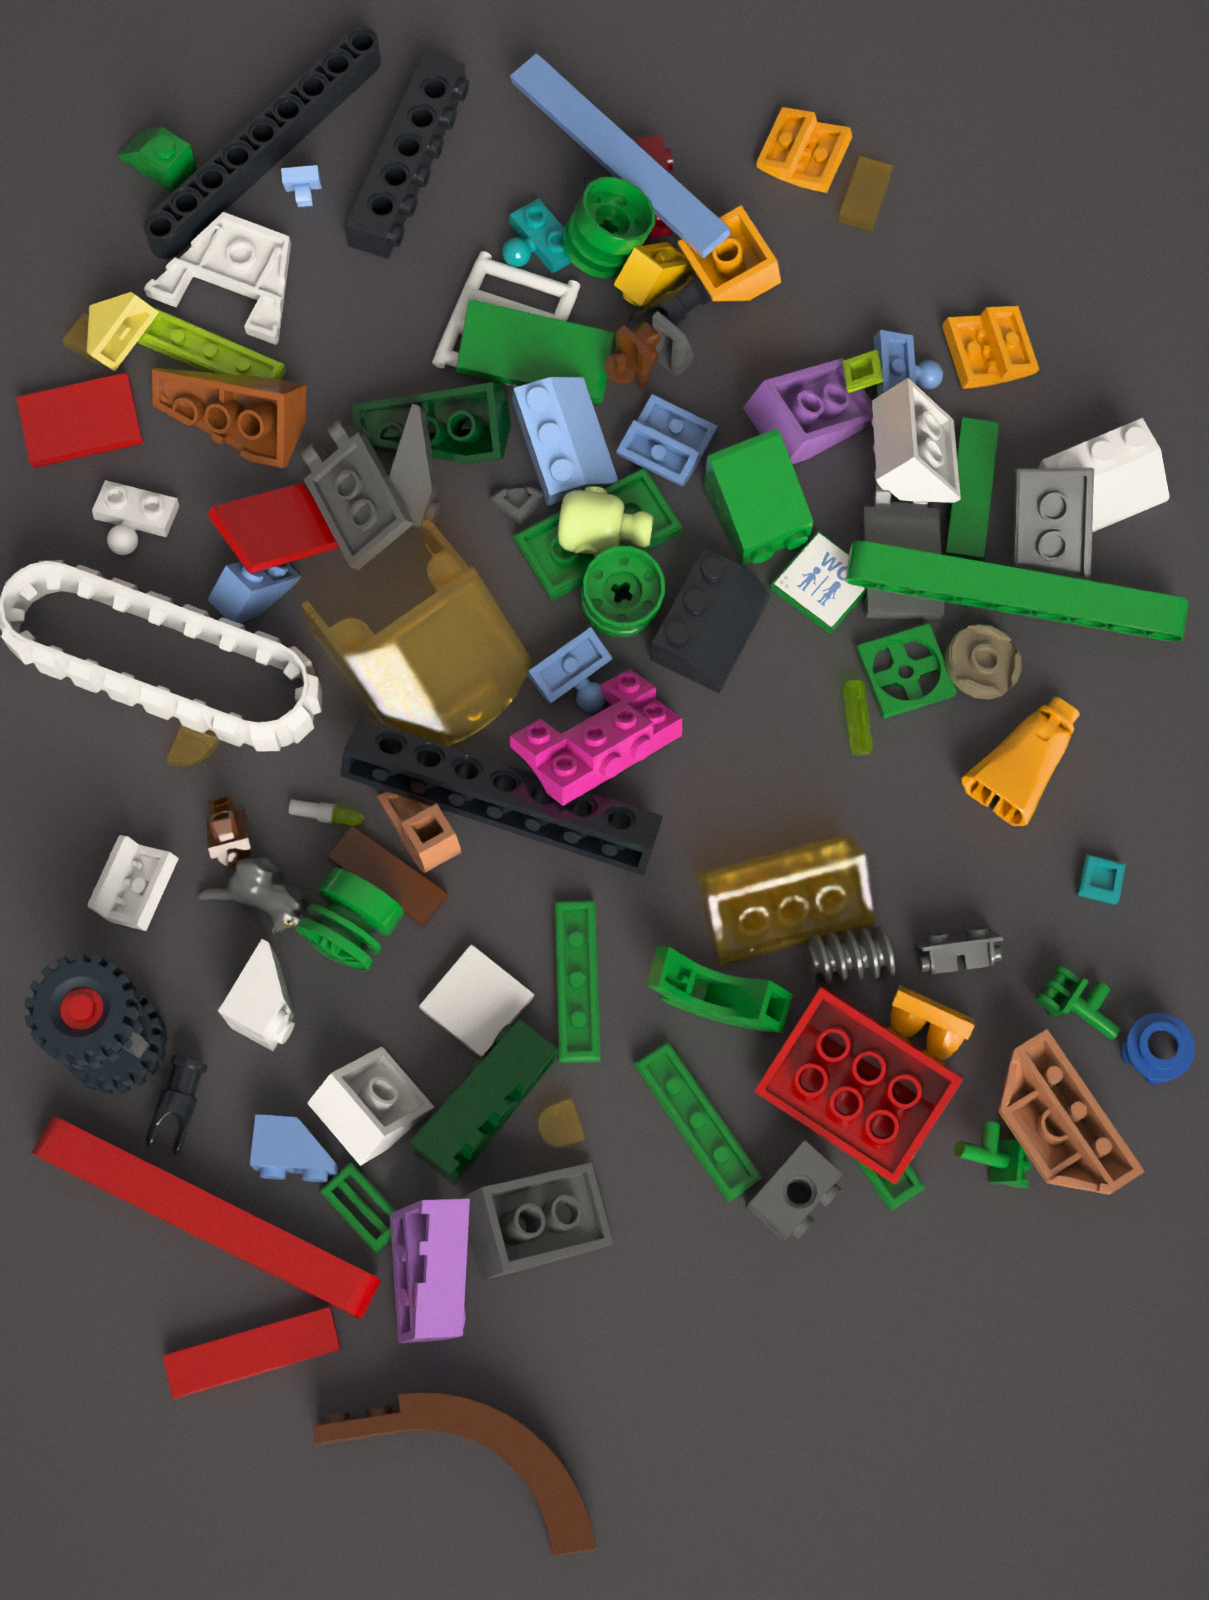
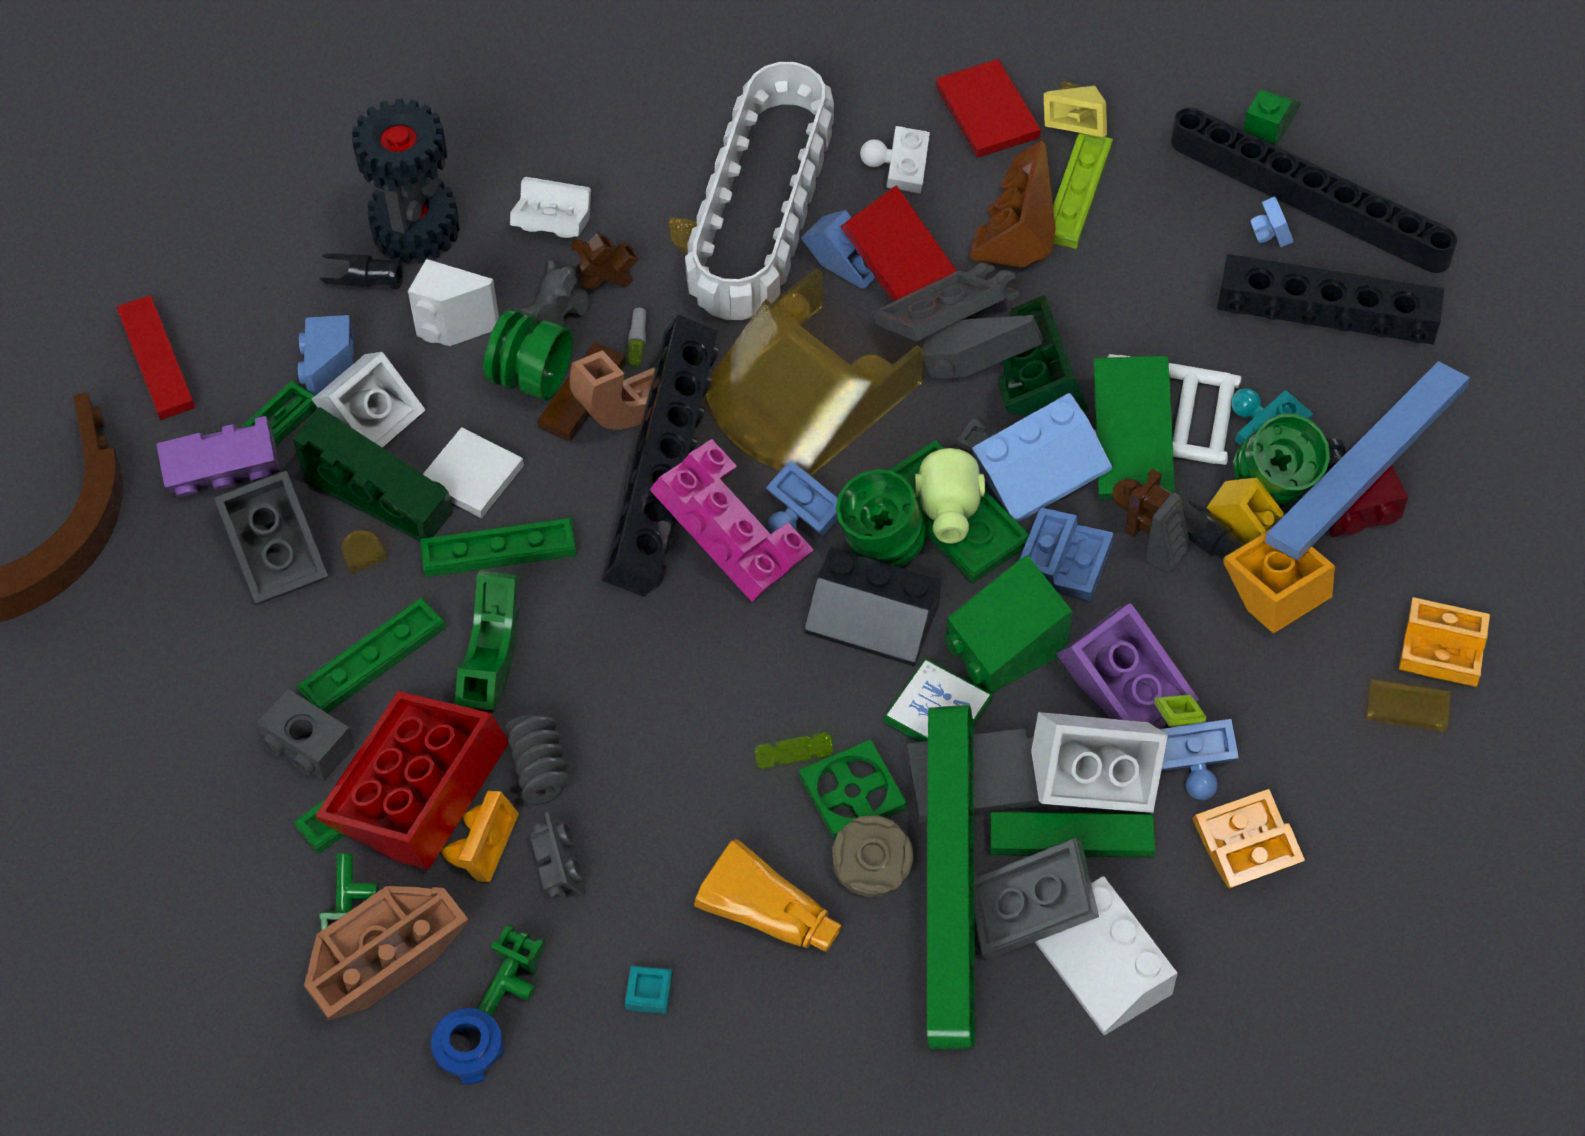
camera: 85 degrees right, 15 degrees down
red beam [31,1115,382,1320] -> none
white wing [144,212,291,345] -> none
clear yellow slope [697,834,875,966] -> none

